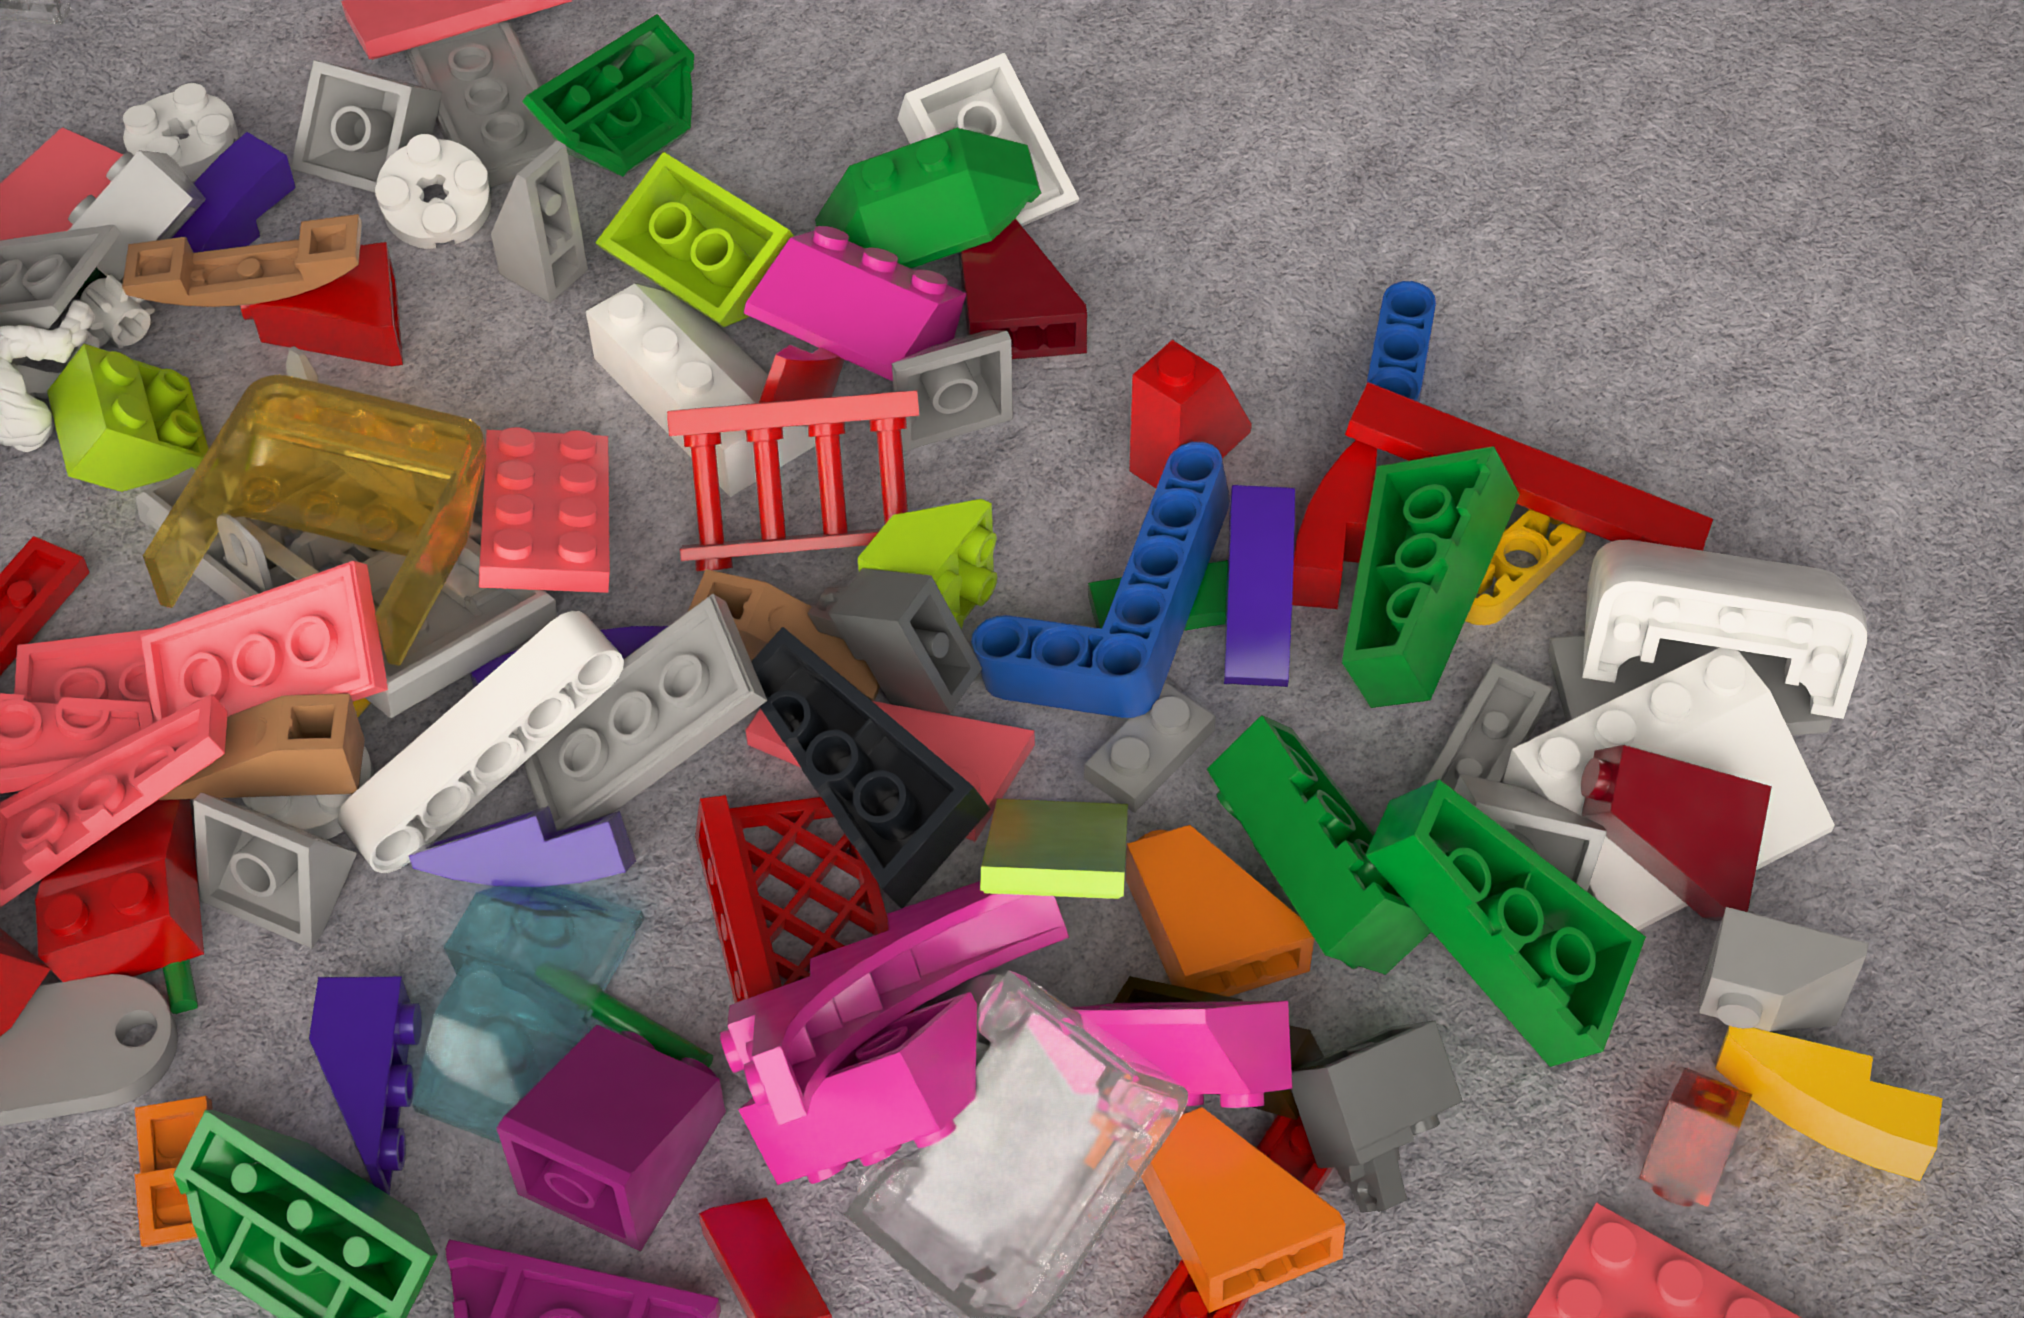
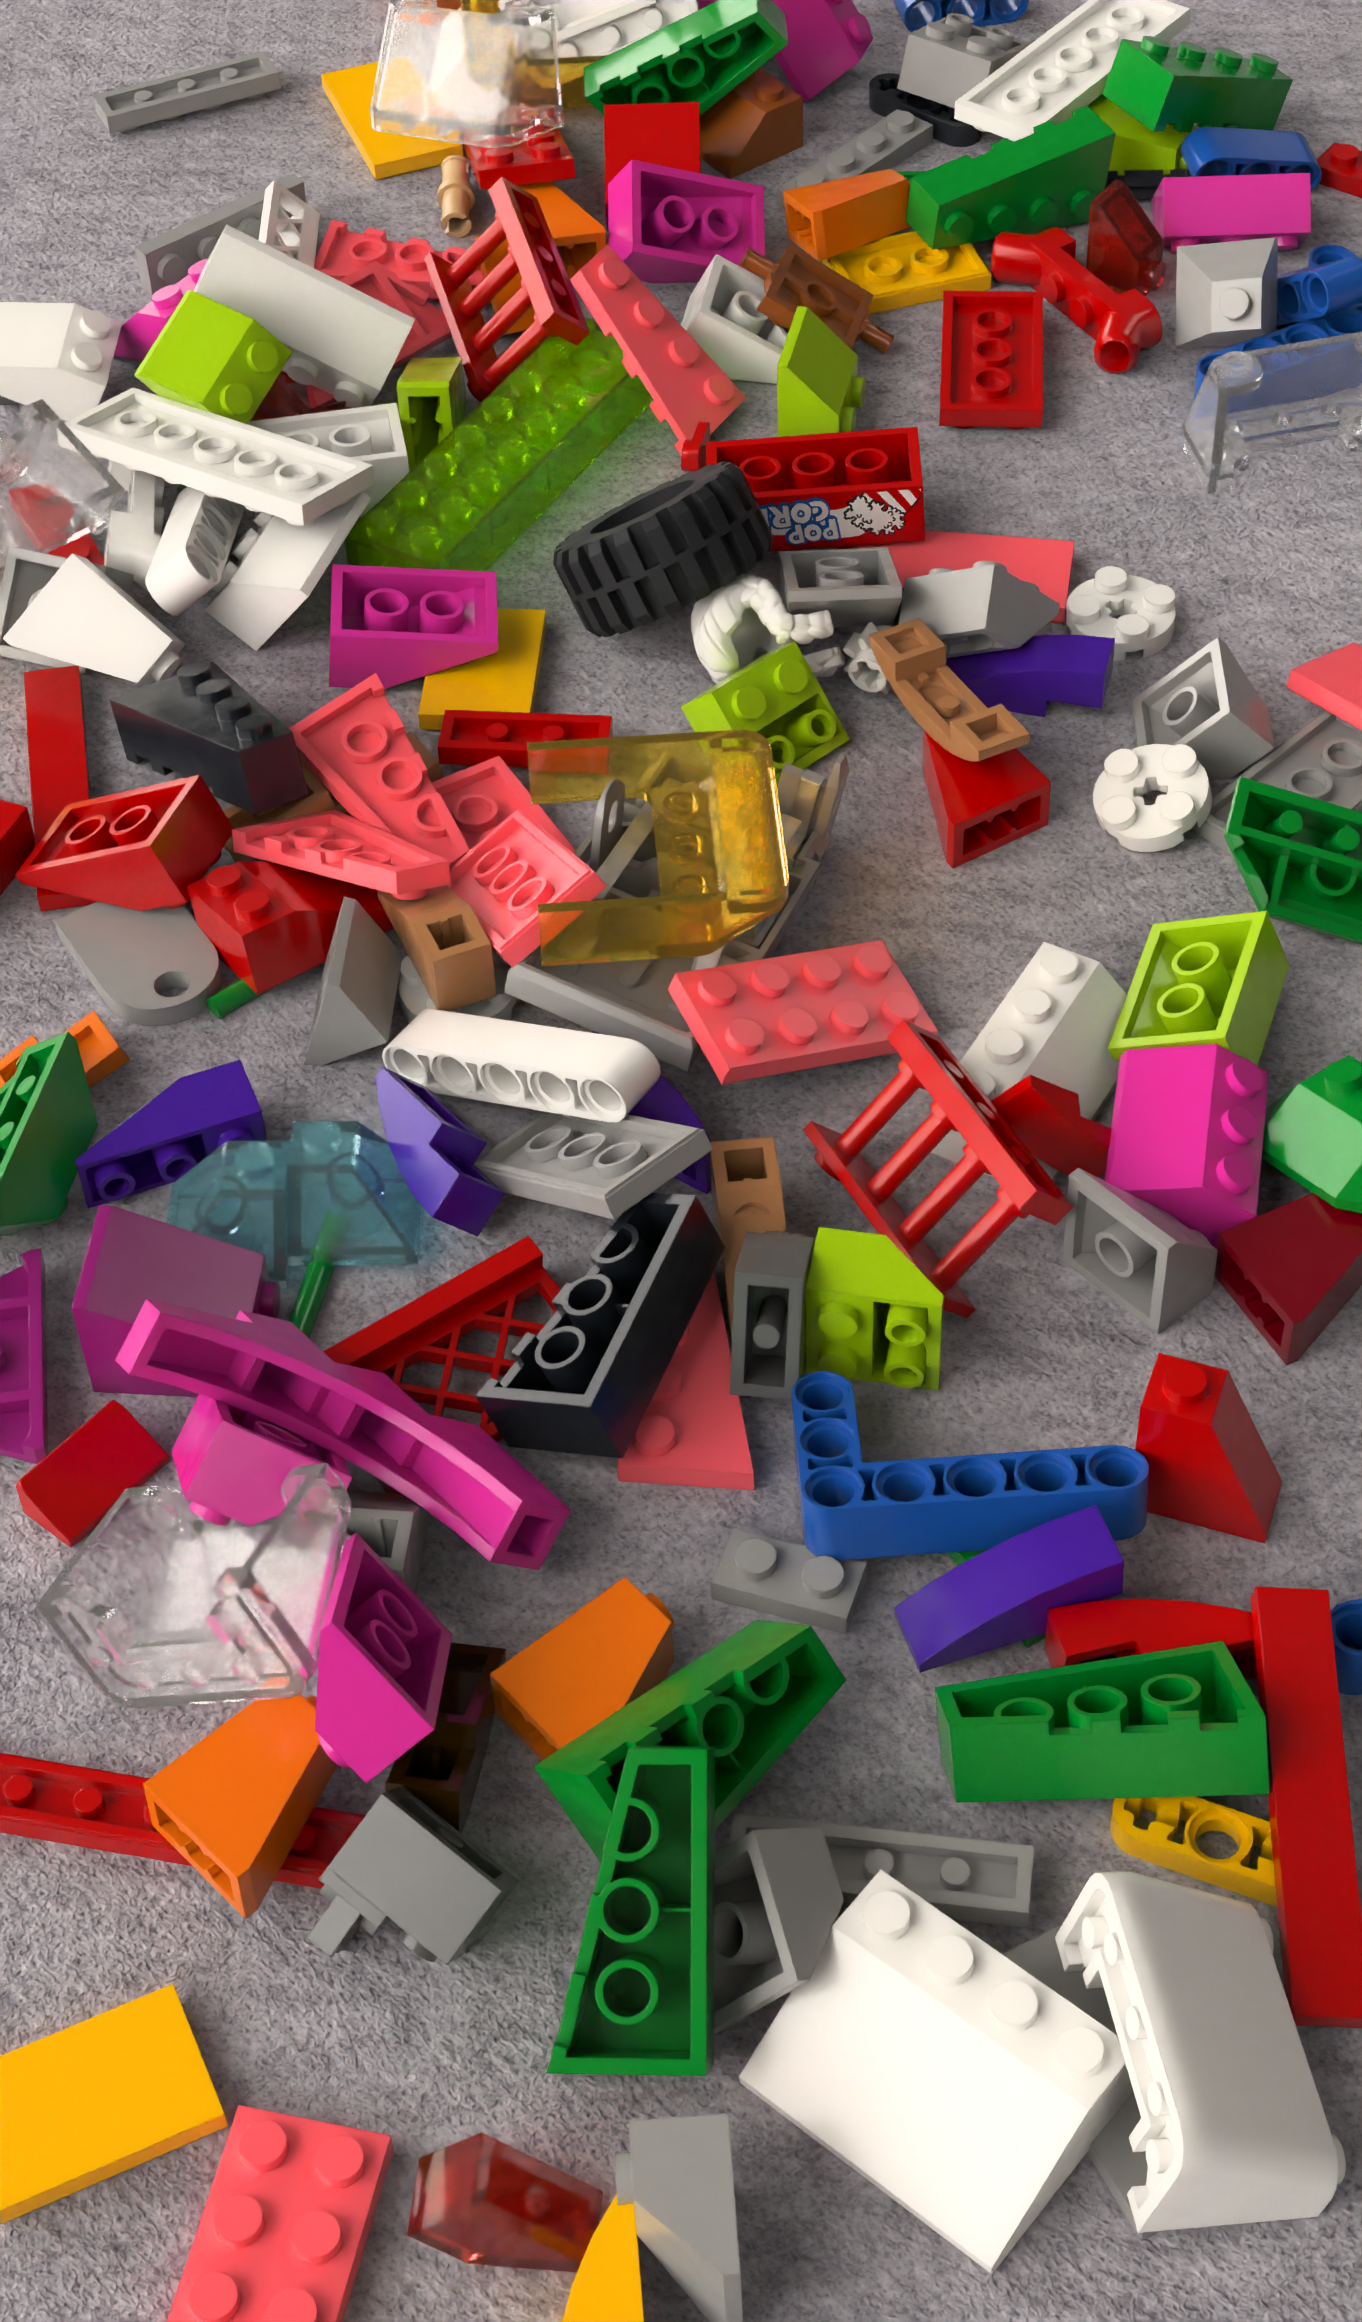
camera: 70 degrees right, 5 degrees down
light grey slope [491,140,588,303] -> none
lime tile [980,799,1128,899] -> none
dark red slope [1581,745,1772,921] -> none

